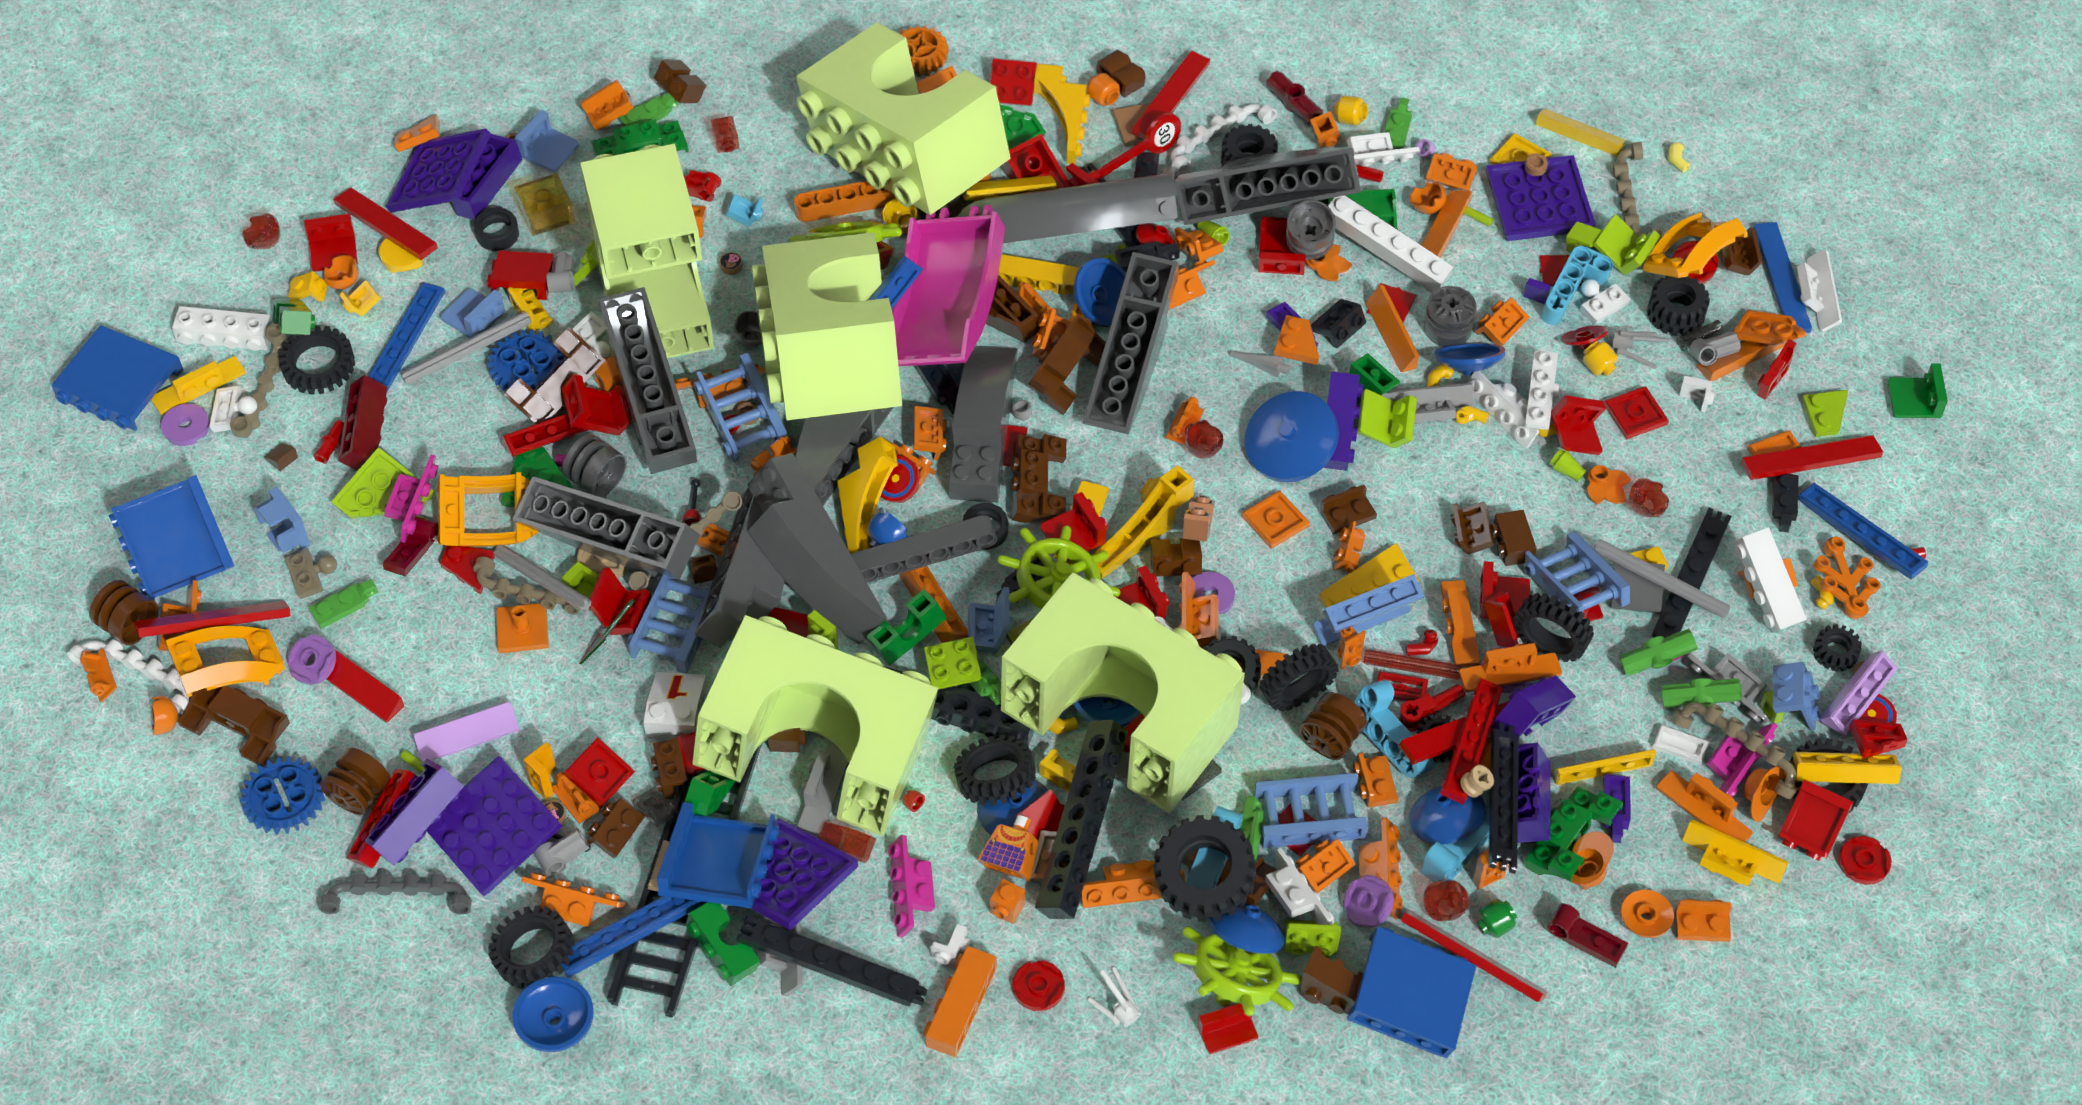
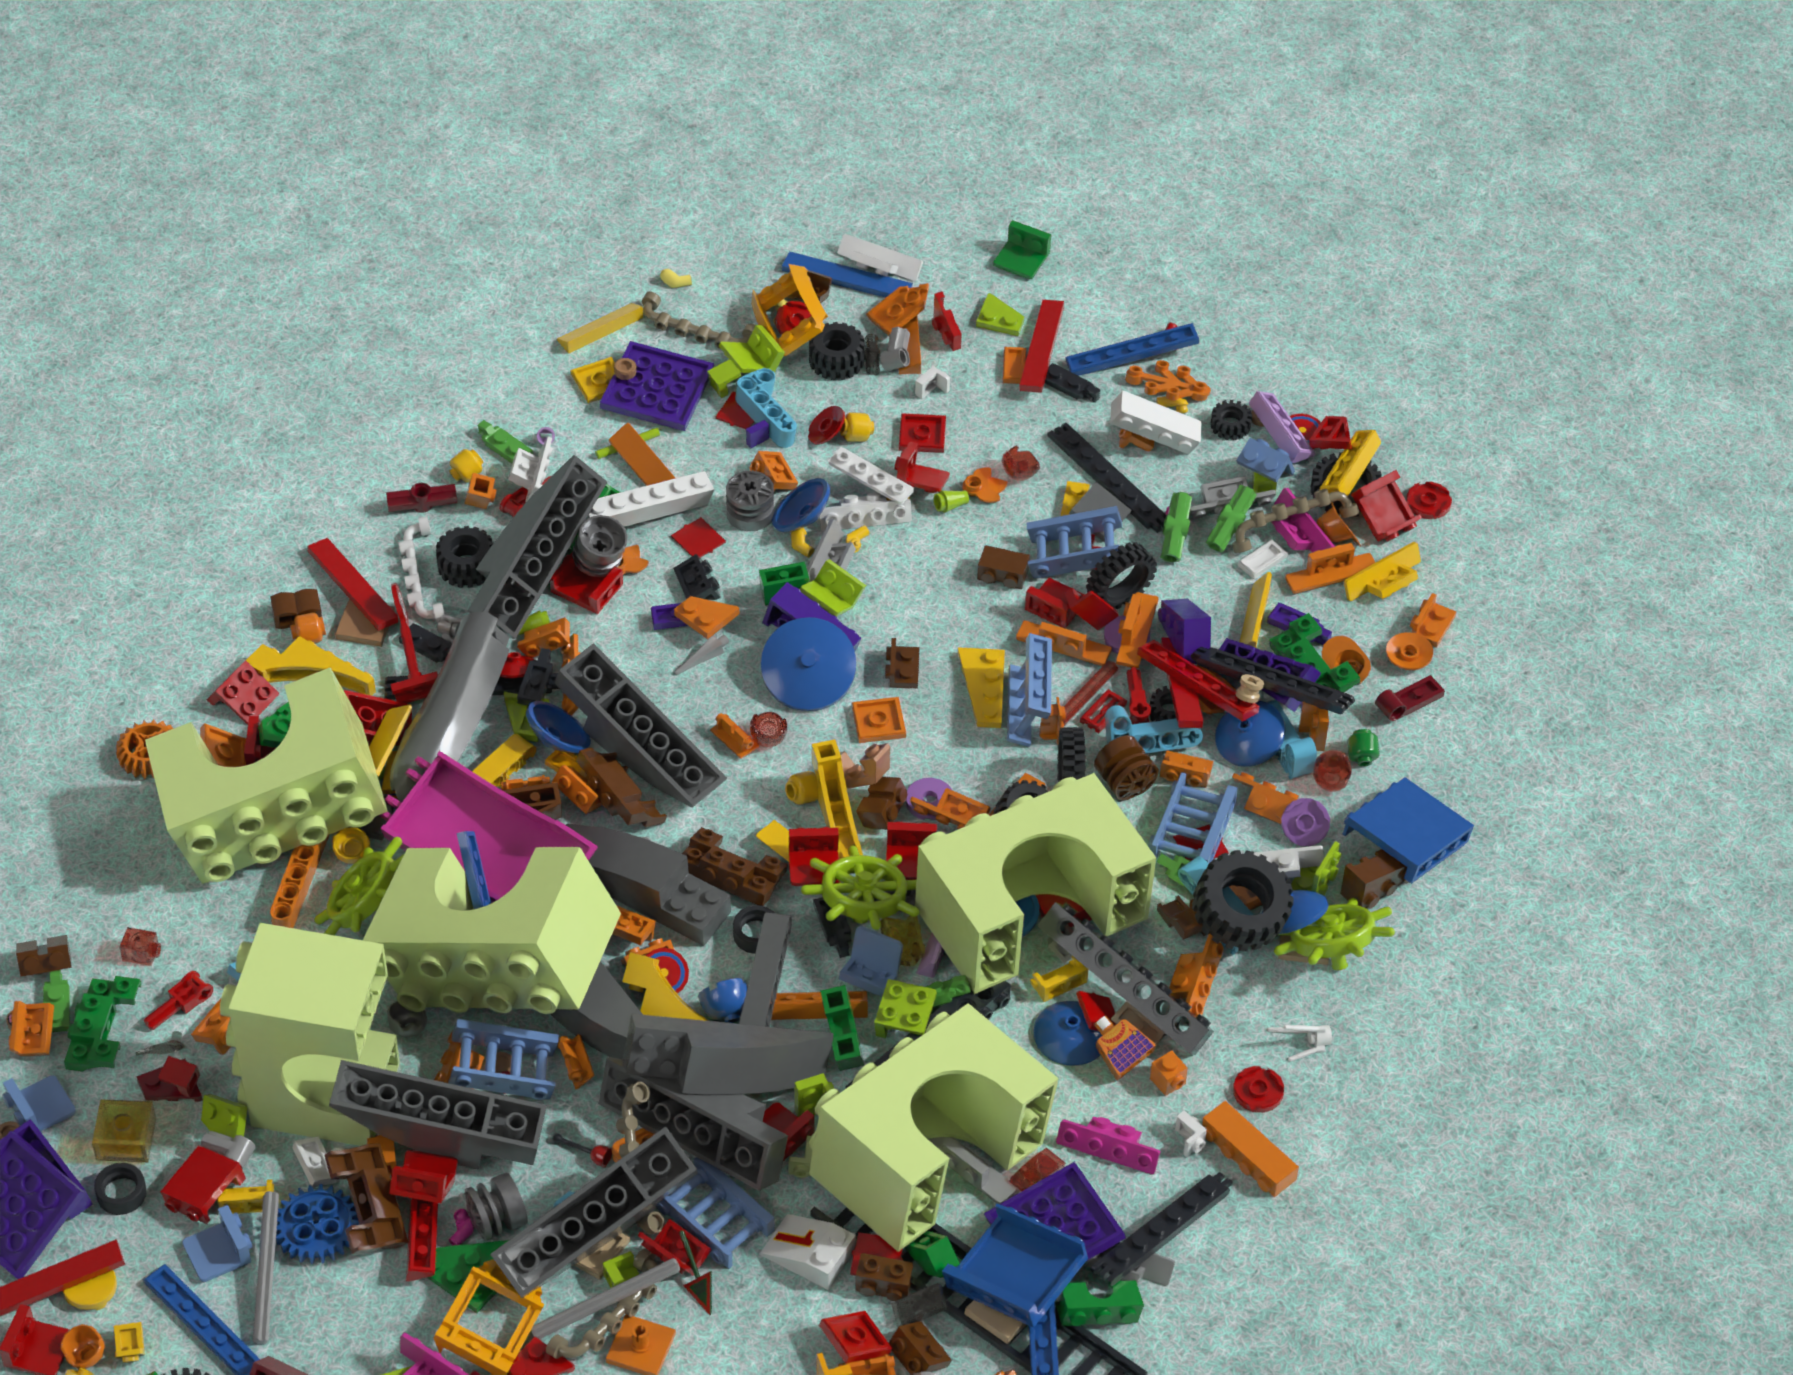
camera: 65 degrees left, 5 degrees down
black tyre [954,735,1036,806] -> none
red panel [1198,1003,1259,1054] -> none
orange bracket [1295,839,1356,893] -> none
orange hinge [1333,521,1365,573] -> none
orange slope [1366,285,1419,372] -> none
red tile [1401,911,1548,1002] -> none
red arm [1406,629,1439,656] -> none
orange hair [1410,182,1447,215] -> none
orange bracket [1426,153,1478,191] -> none
reddish brown bracket [1451,502,1495,554] -> none
white plate [1580,279,1631,325] -> none
light grey axle [1594,539,1731,618] -> none
light grey plant [1612,330,1669,369] -> none

